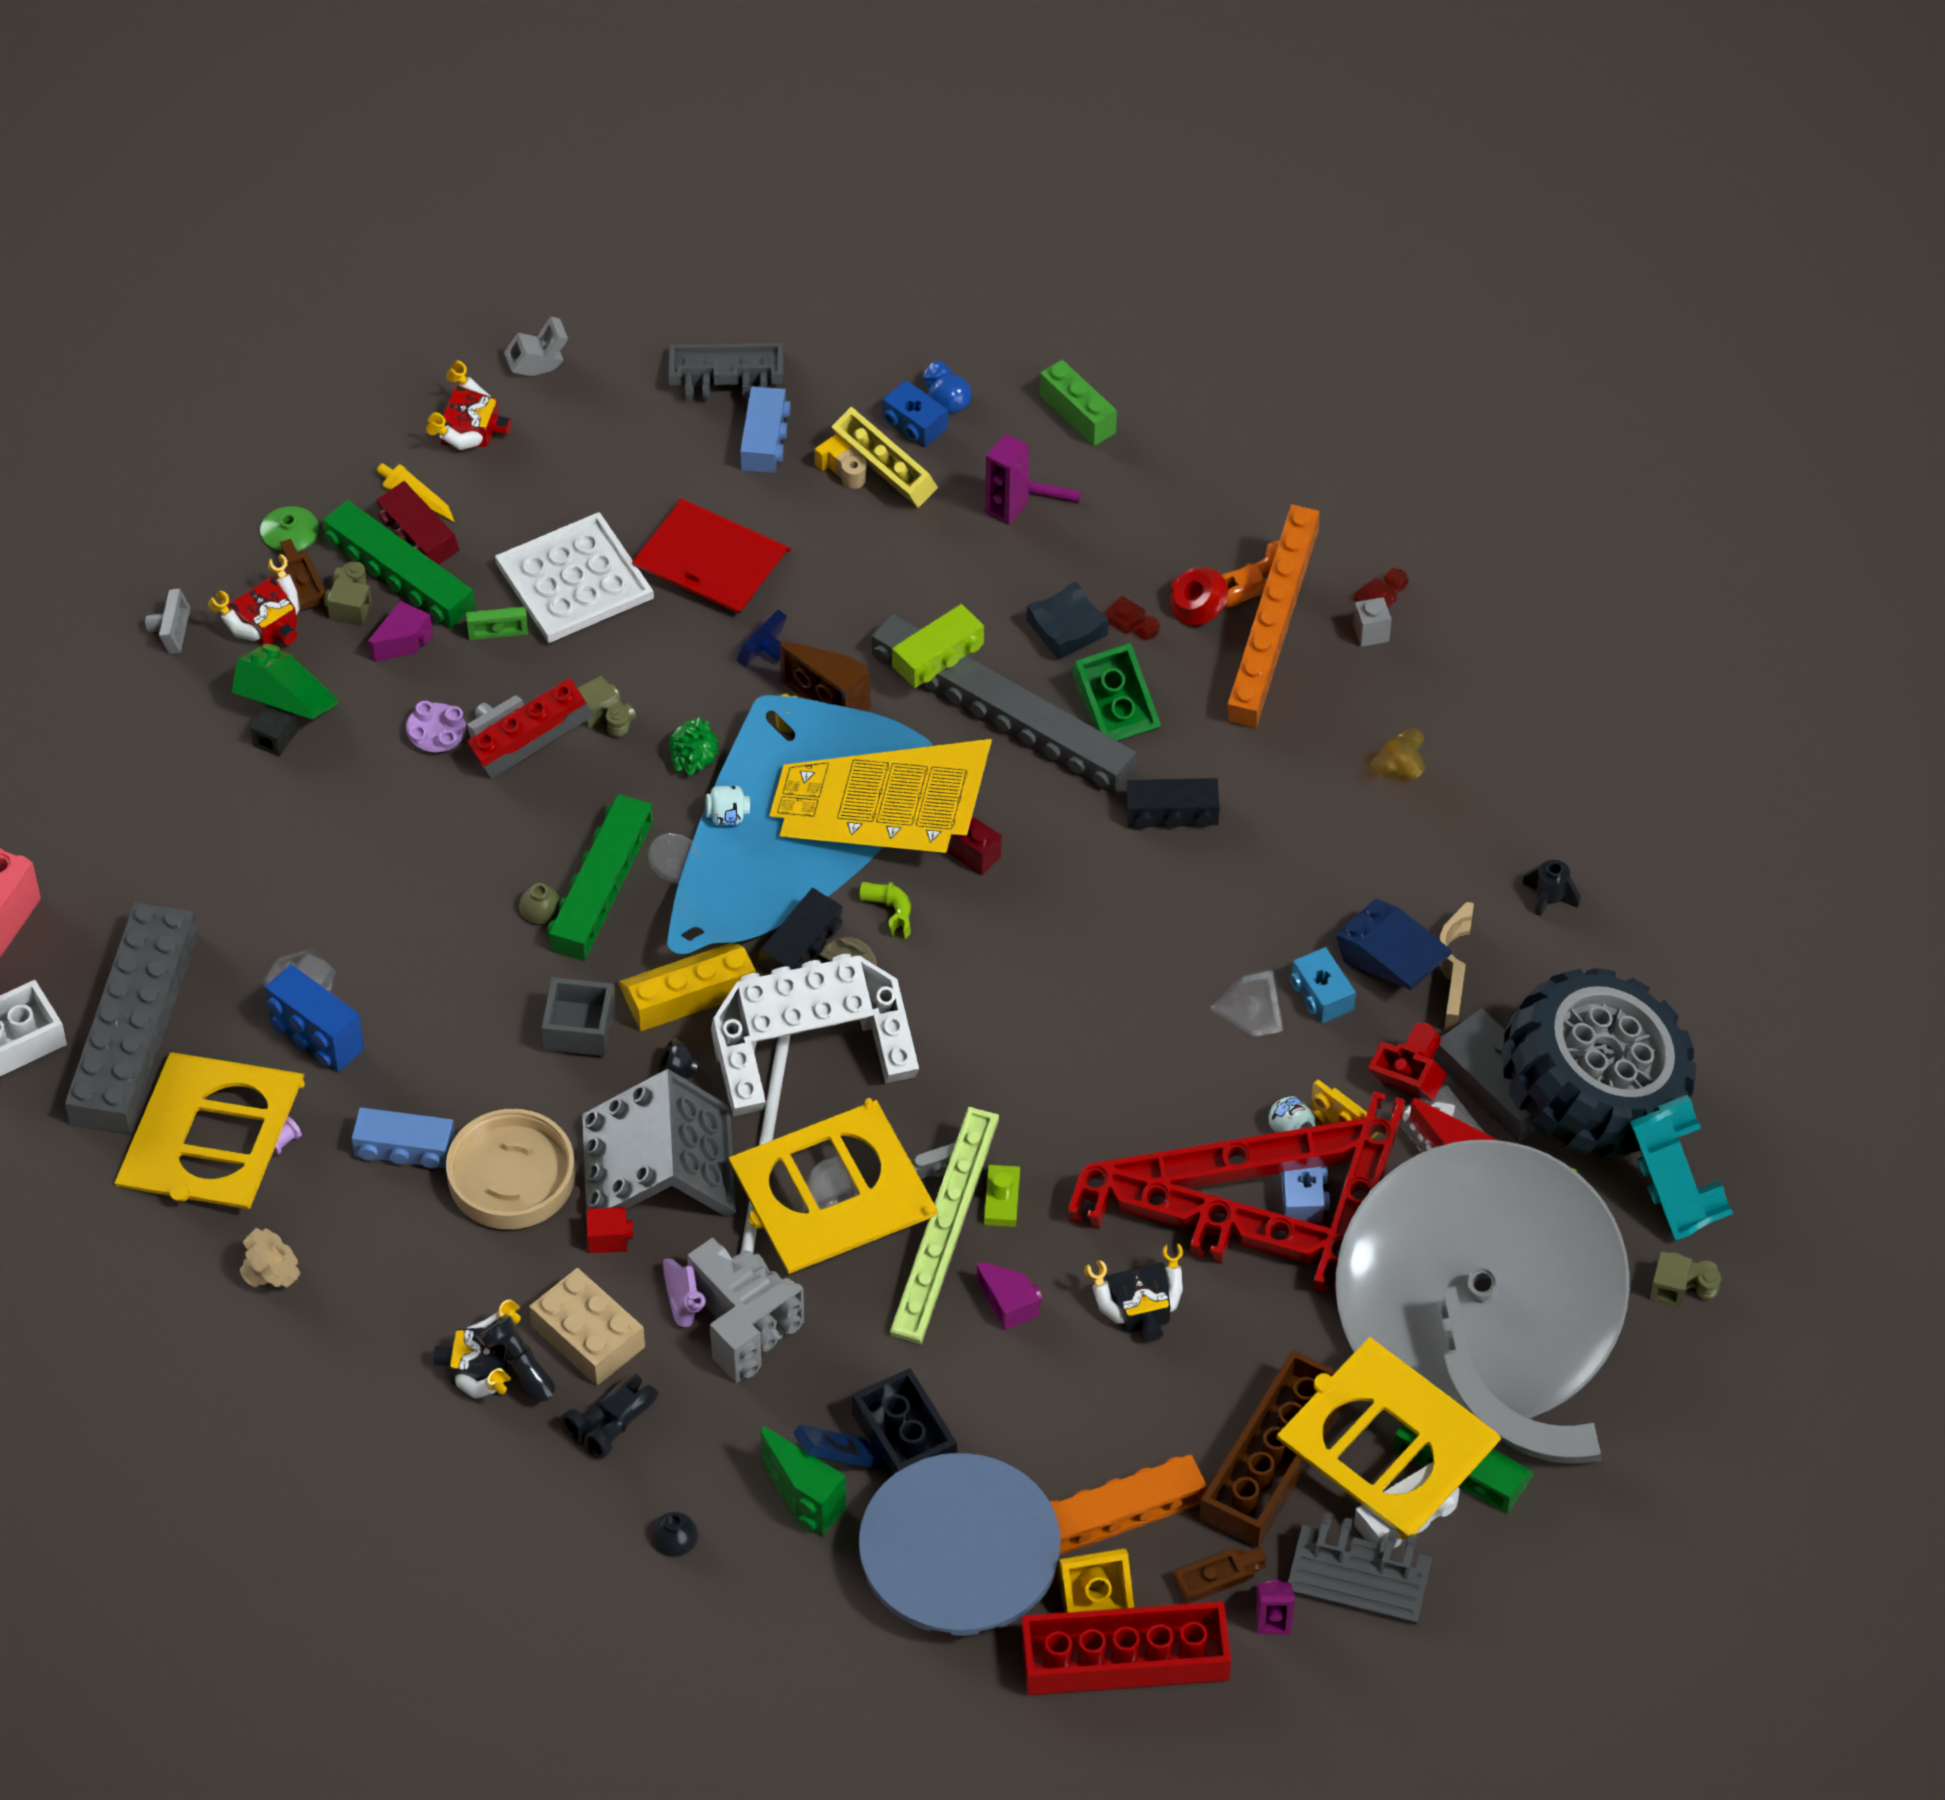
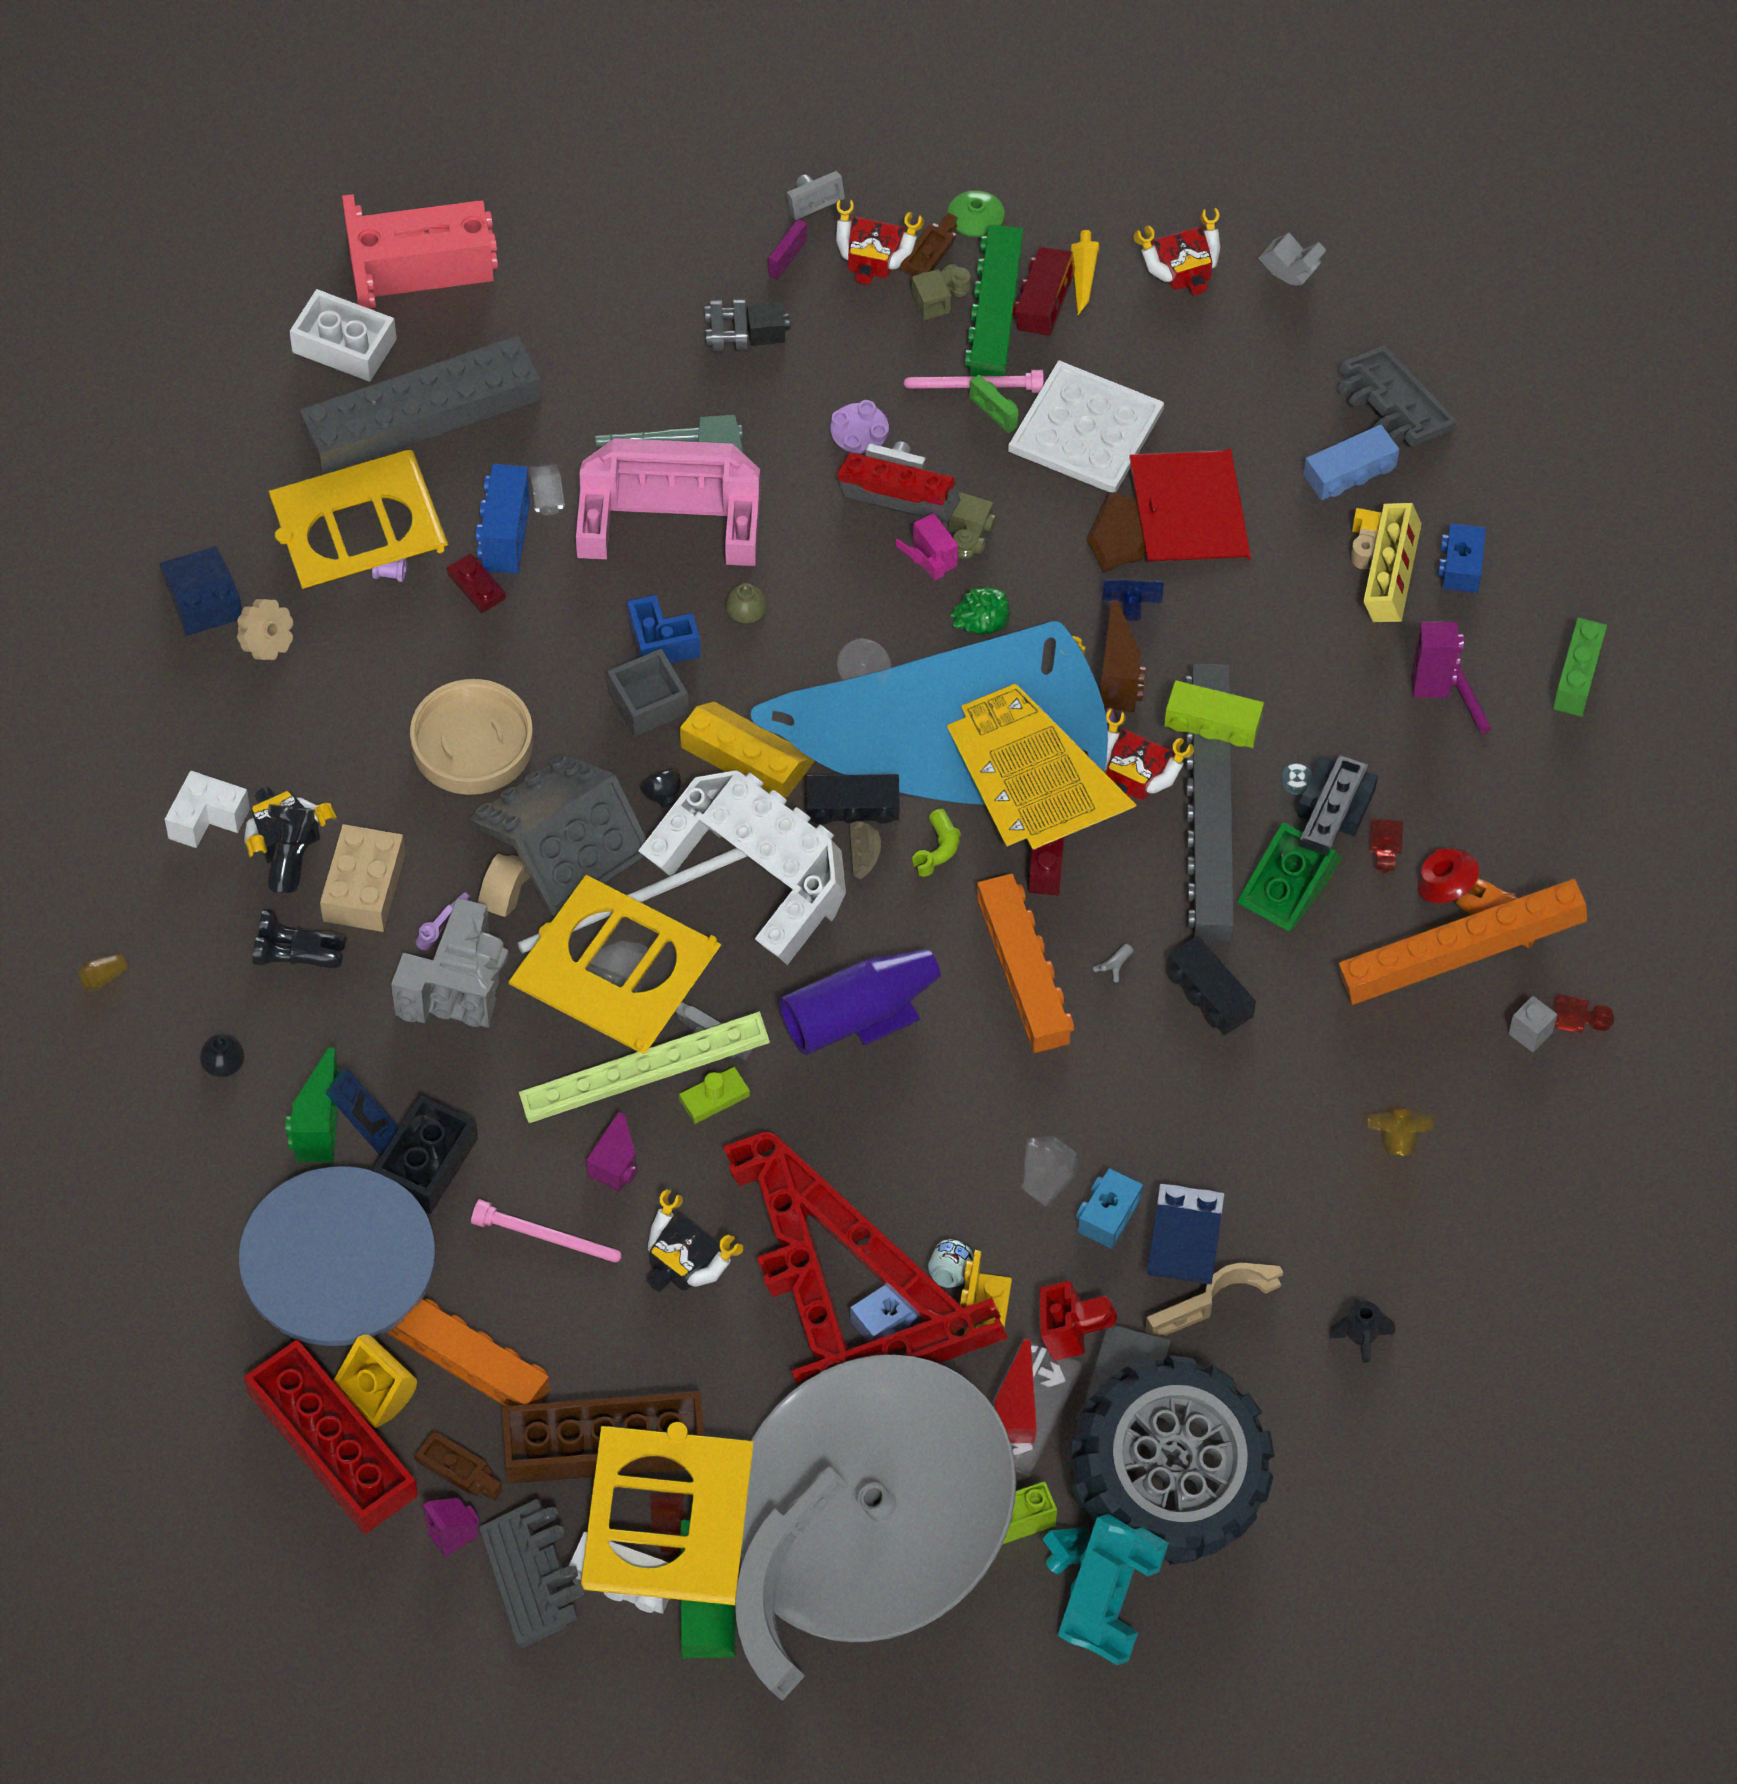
camera: 55 degrees right, 5 degrees up
green slope [232,644,338,720] -> none
medium blue brick [352,1107,455,1168] -> none
magenta slope [368,601,433,662] -> none
green brick [546,794,653,962] -> none
red brick [587,1207,633,1253] -> none
light aqua head [705,786,750,825] -> none
blue hair [922,361,972,414] -> none
olive brick [1649,1251,1721,1307] -> none
none -> clear yellow cone [78,953,127,991]
none -> dark blue slope [159,546,242,636]
none -> white brick [165,771,250,848]
none -> dark red plate [447,553,506,614]
none -> bright pink piece [471,1199,622,1262]
none -> tan brick [478,853,530,917]
none -> bright pink wedge [576,438,761,566]
none -> sand green piece [595,415,743,453]
none -> blue brick [627,595,701,664]
none -> clear red plate [650,1494,685,1556]
none -> dark grey brick [705,298,748,352]
none -> magenta tile [768,219,807,280]
none -> dark purple piece [779,949,941,1056]
none -> dark pink piece [895,513,958,581]
none -> bright pink piece [904,370,1043,393]
none -> orange brick [976,873,1074,1054]
none -> teal tile [1042,1527,1091,1574]
none -> reddish brown tile [1087,492,1153,573]
none -> light grey bar [1093,944,1133,982]
none -> torso [1104,708,1194,800]
none -> clear light blue tile [1281,763,1312,794]
none -> tile [1299,755,1368,856]

